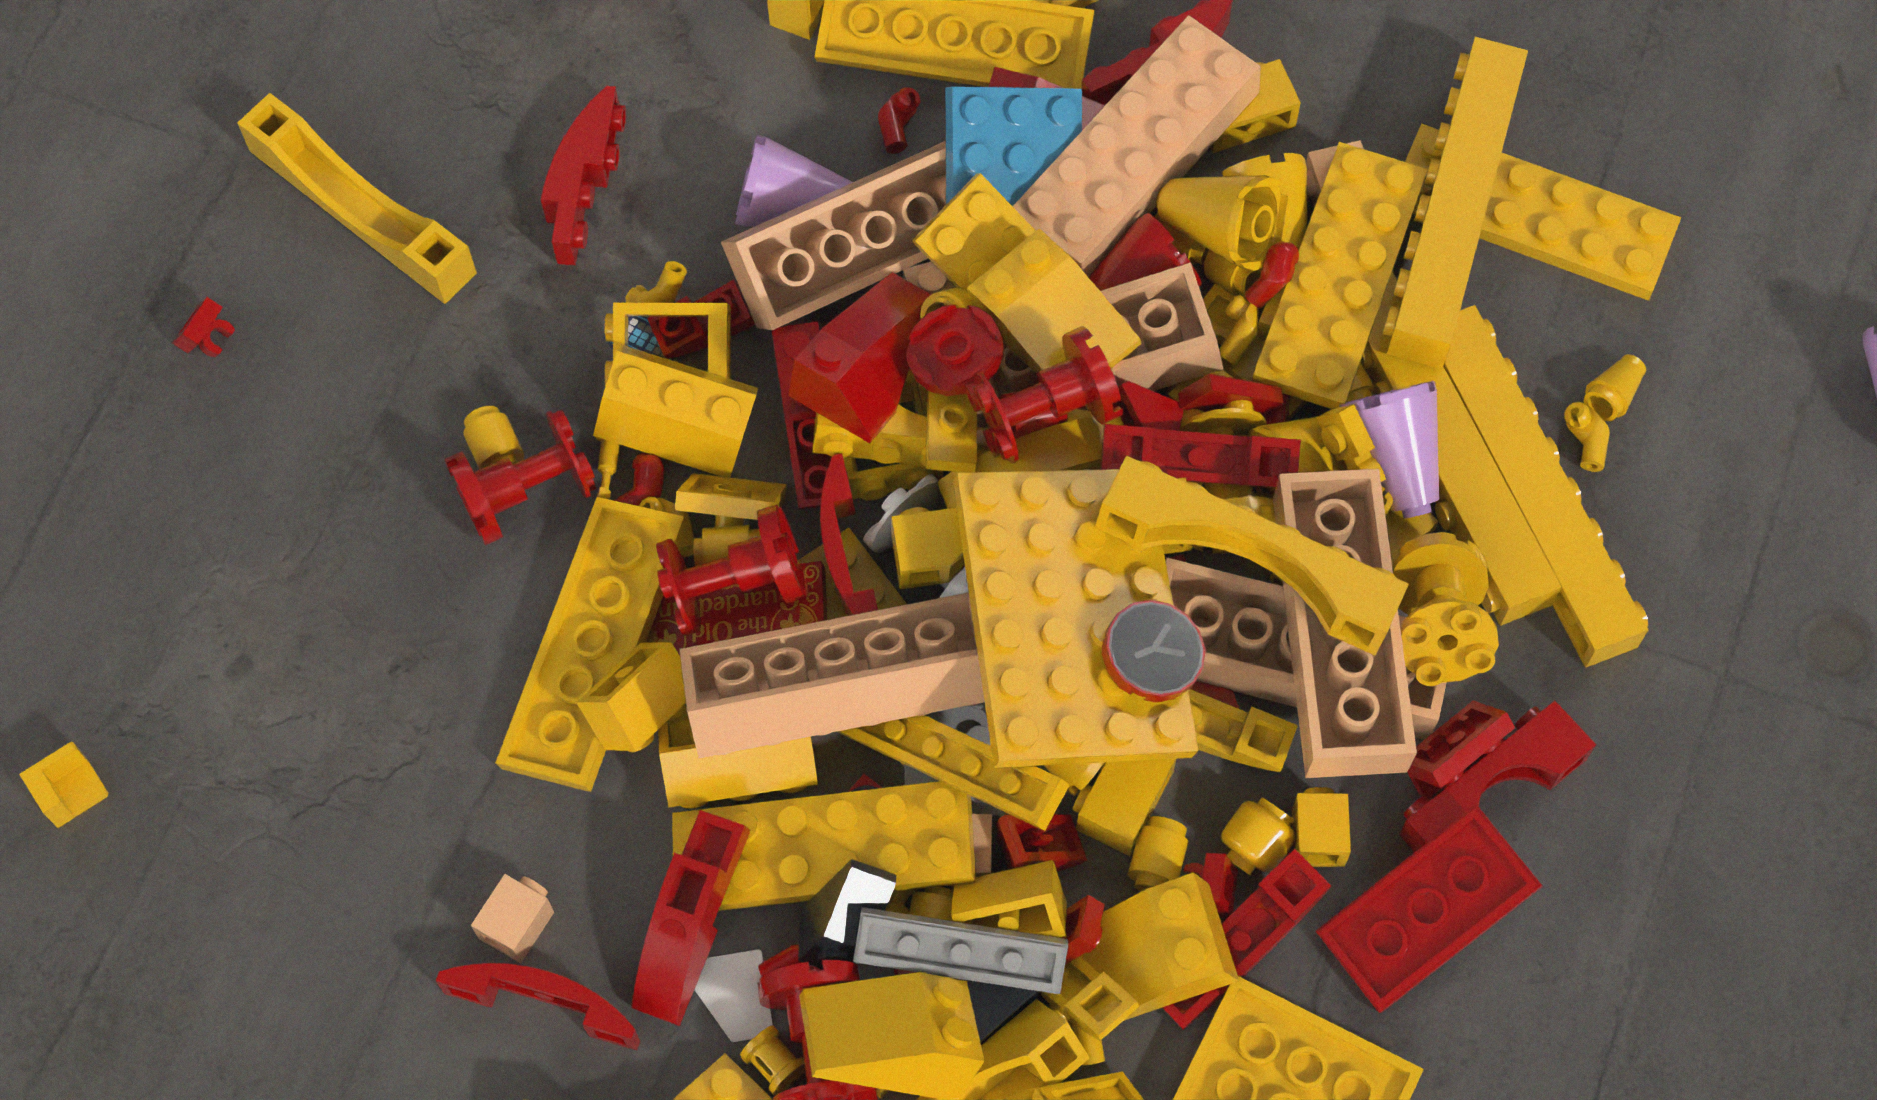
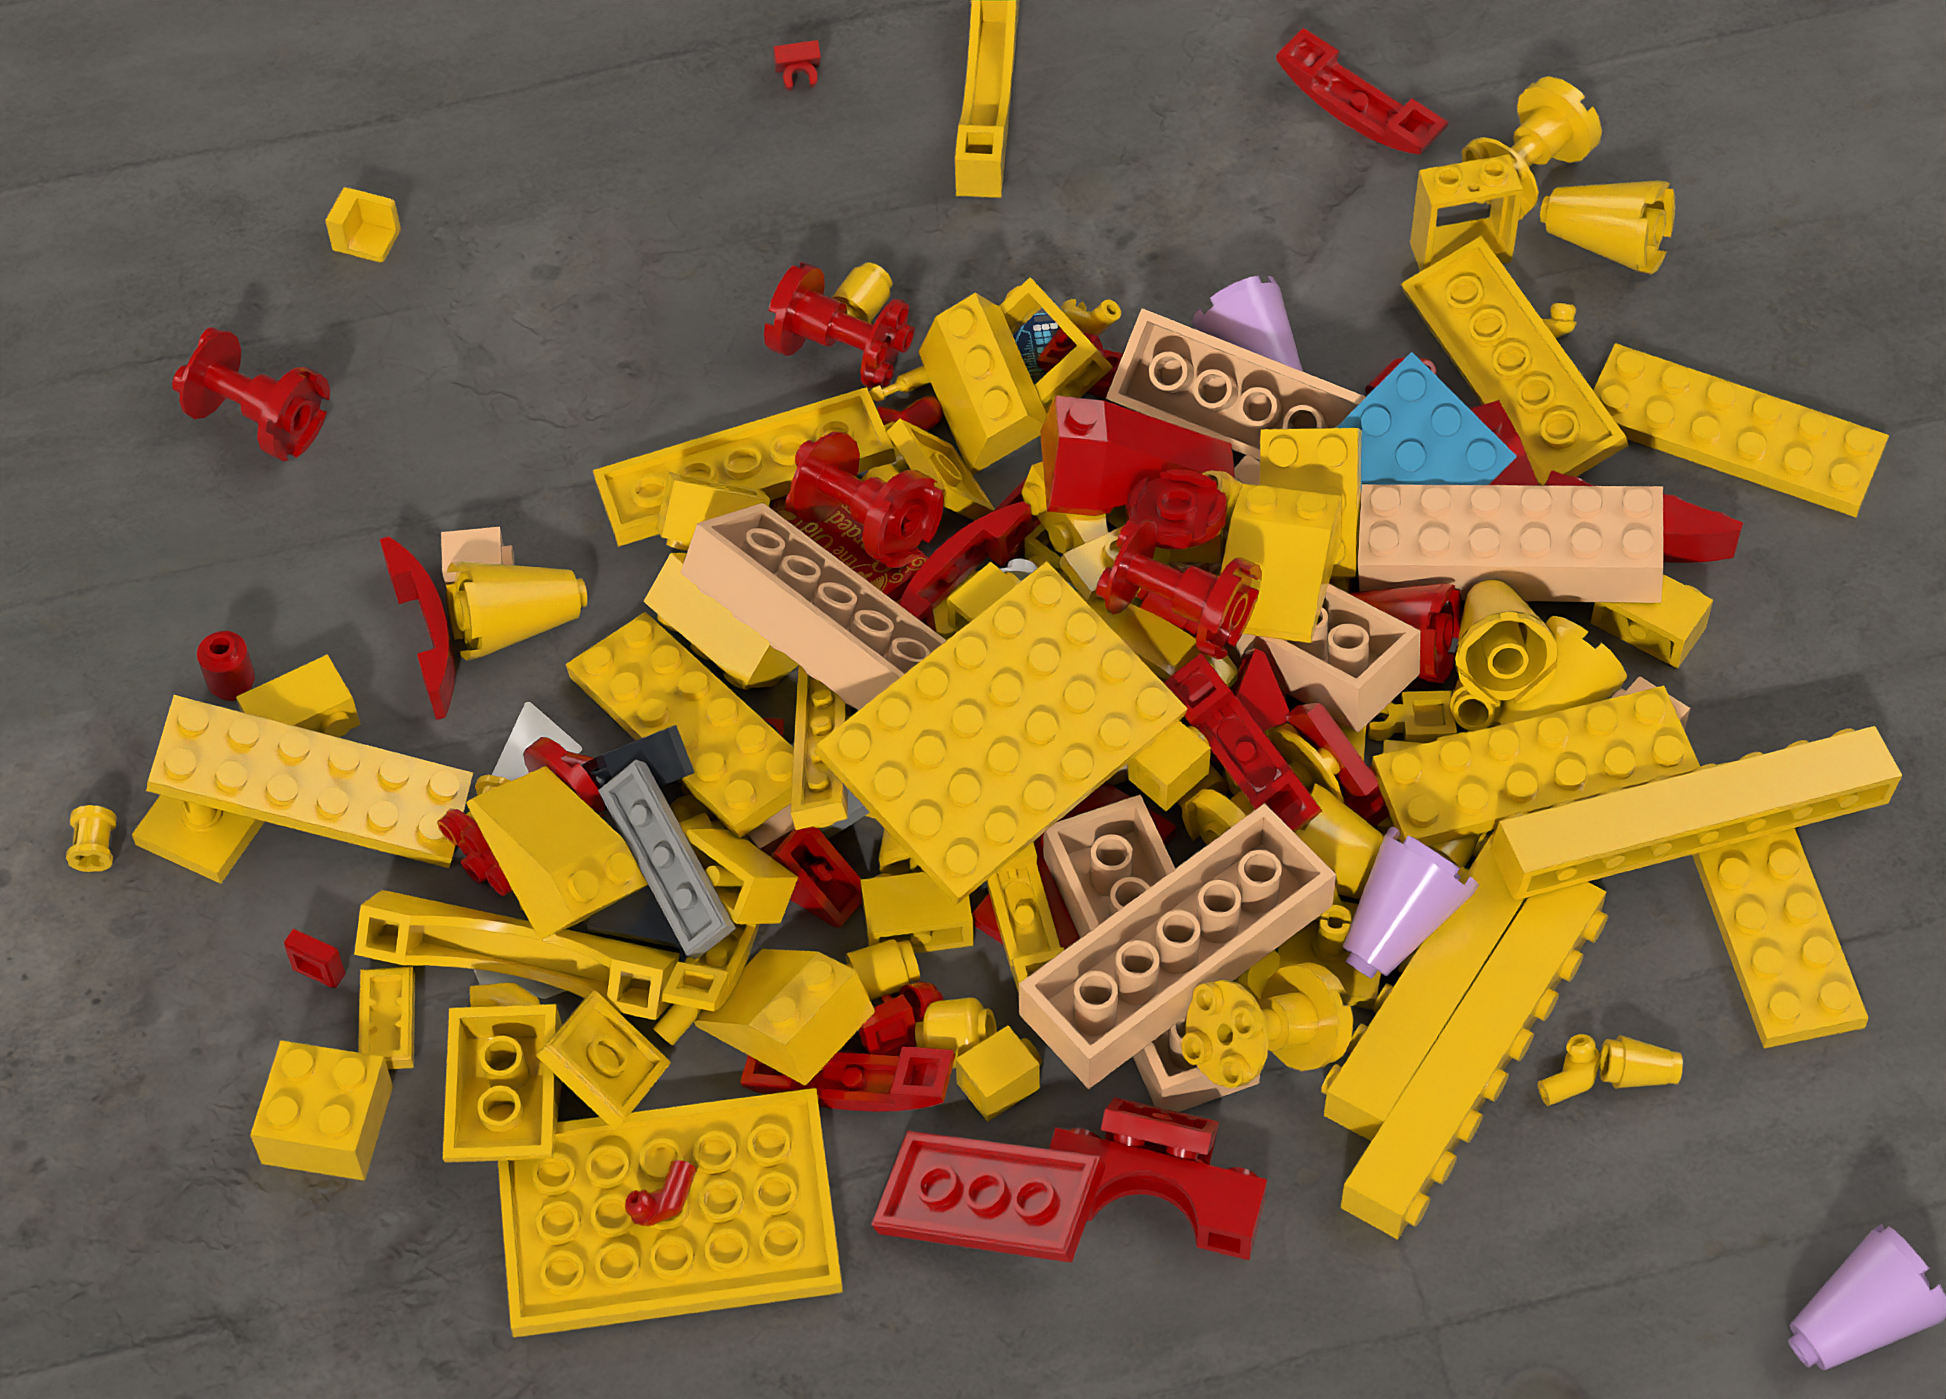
camera: 55 degrees right, 10 degrees down
red slope [540,86,626,266] -> none
red slope [631,810,751,1026] -> none
red plate [1059,895,1105,965] -> none
yellow arch [1095,456,1409,656] -> none
tile [1101,600,1205,703] -> none
yellow arm [1219,294,1259,366] -> none
red arm [1245,241,1299,308] -> none
yellow plate [1317,404,1386,482] -> none
none -> red piece [172,327,330,462]
none -> yellow cone [446,561,587,661]
none -> red hinge [899,981,944,1024]

